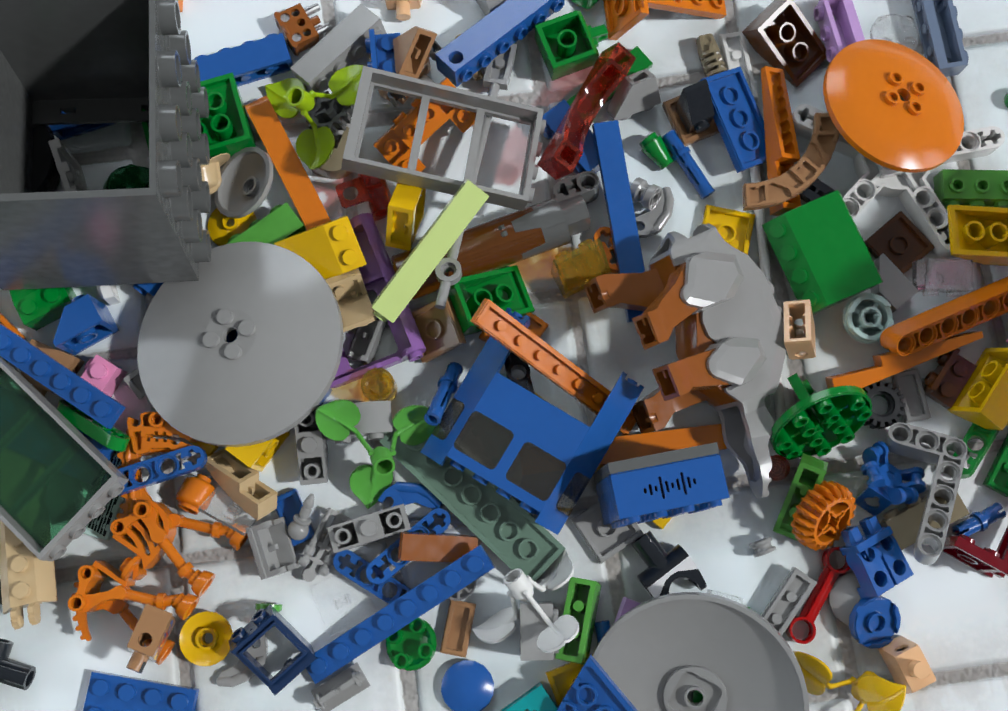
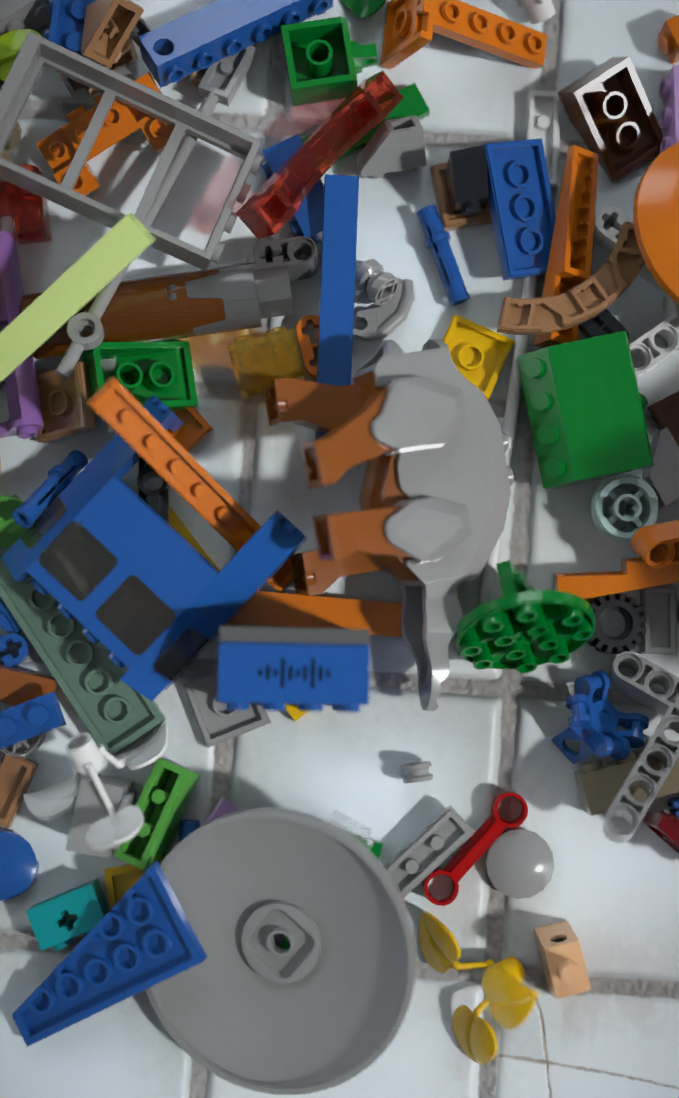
camera: 10 degrees right, 5 degrees up
yellow window [385,182,426,251] -> none
black connector [631,531,707,598] -> none
green cone [639,132,673,170] -> none
dark tan hinge [696,34,727,77] -> none
clear red tile [768,455,790,481] -> none
bright green slope [773,453,828,541] -> none
light nougat torso [783,299,816,360] -> none
orange gear [791,480,856,551] -> none
blue hips [839,516,914,598] -> none
blue tile [849,595,901,649] -> none

